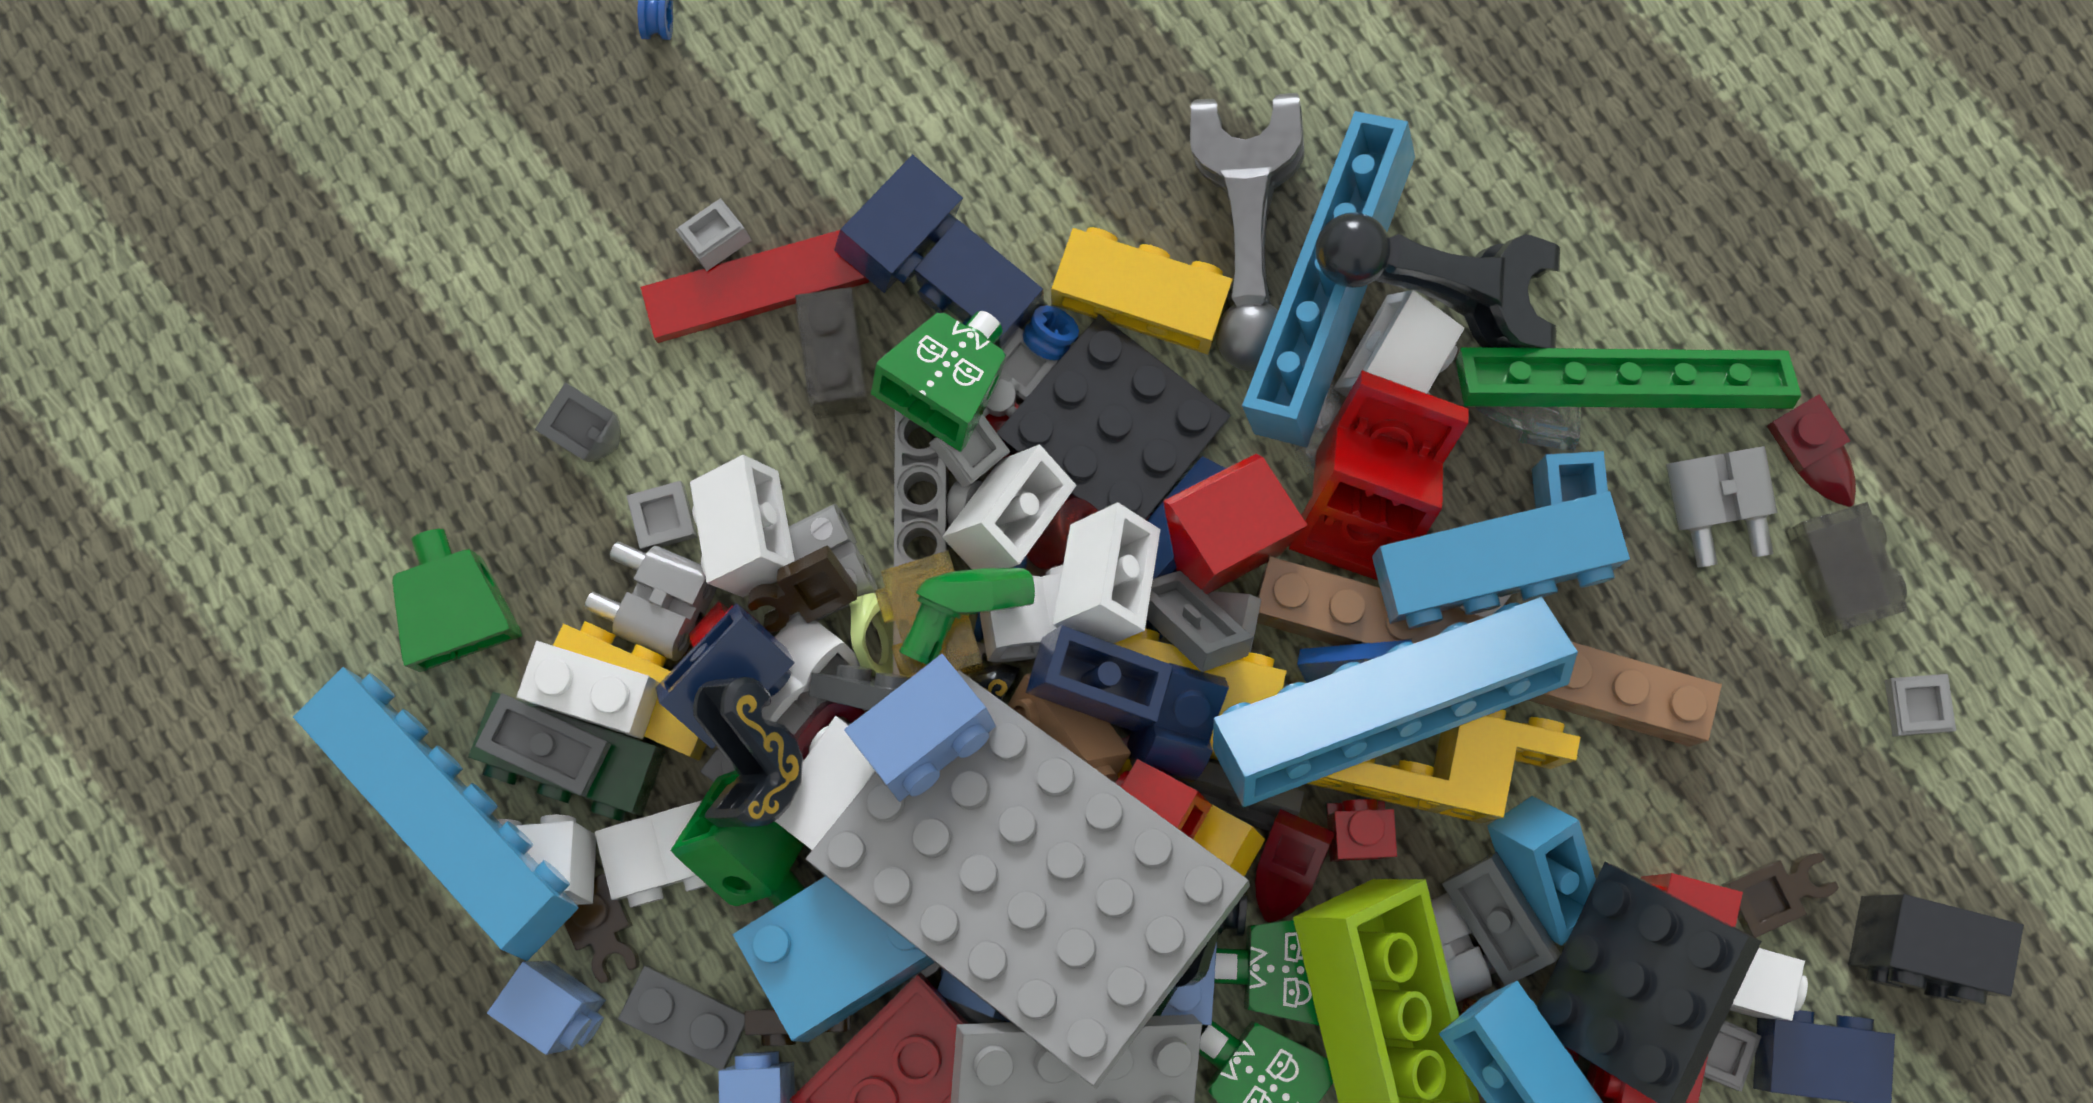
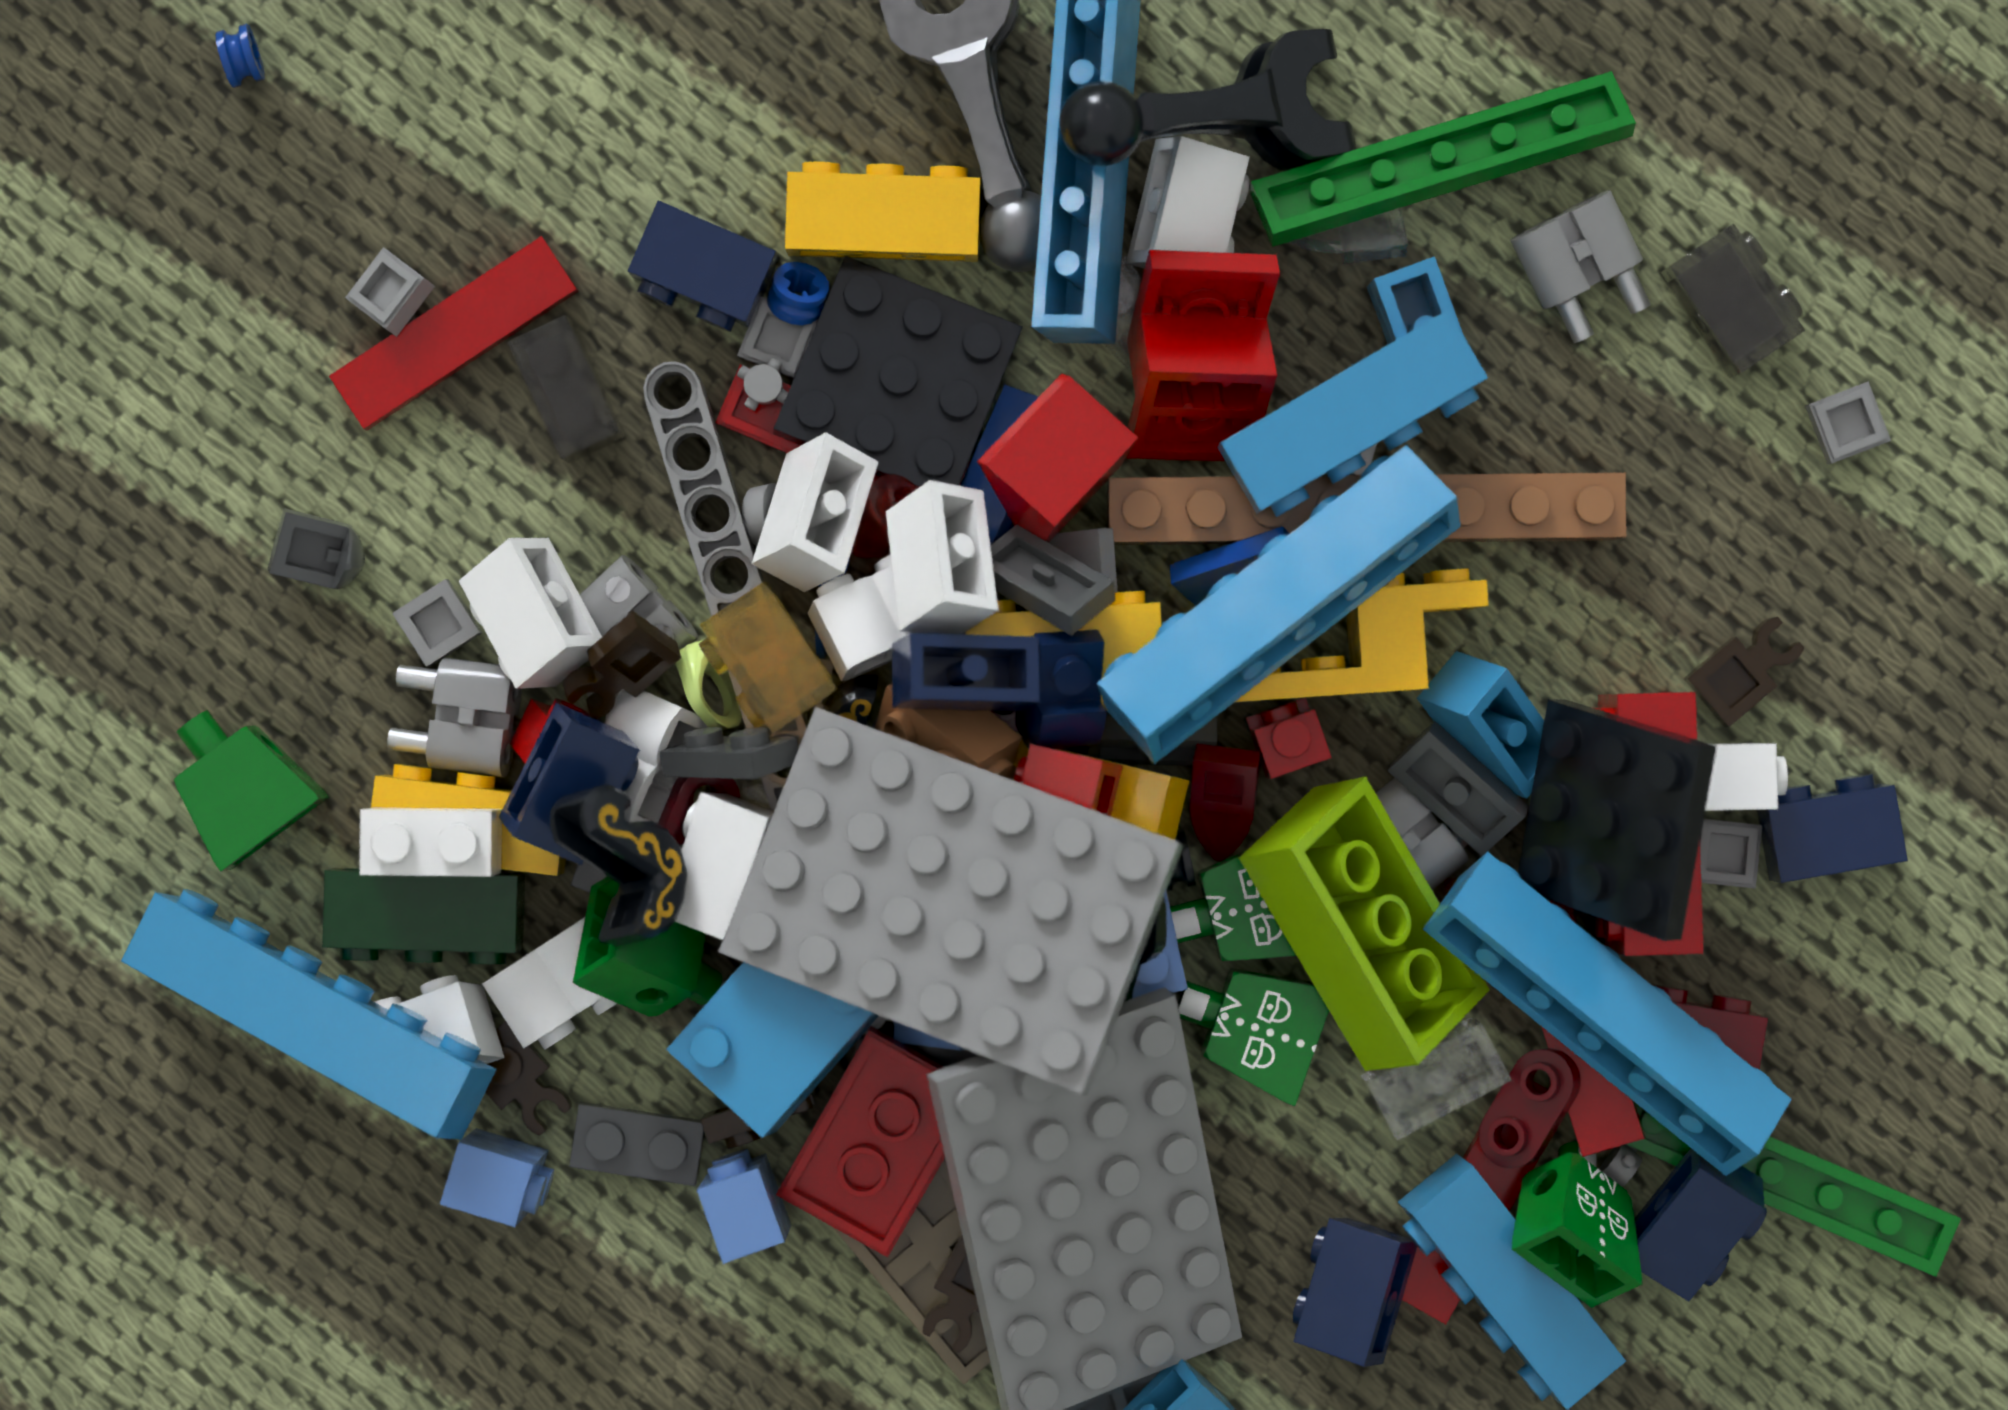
camera: 20 degrees left, 10 degrees up
dark grey plate [475,693,611,797] -> none
dark blue brick [834,154,963,293] -> none
medium blue brick [844,654,996,802] -> none
green torso [871,311,1006,452] -> none
green arm [899,568,1035,665] -> none
light grey tile [929,414,1010,487] -> none
dark red plate [1767,394,1856,508] -> none
black brick [1848,894,2024,1005] -> none

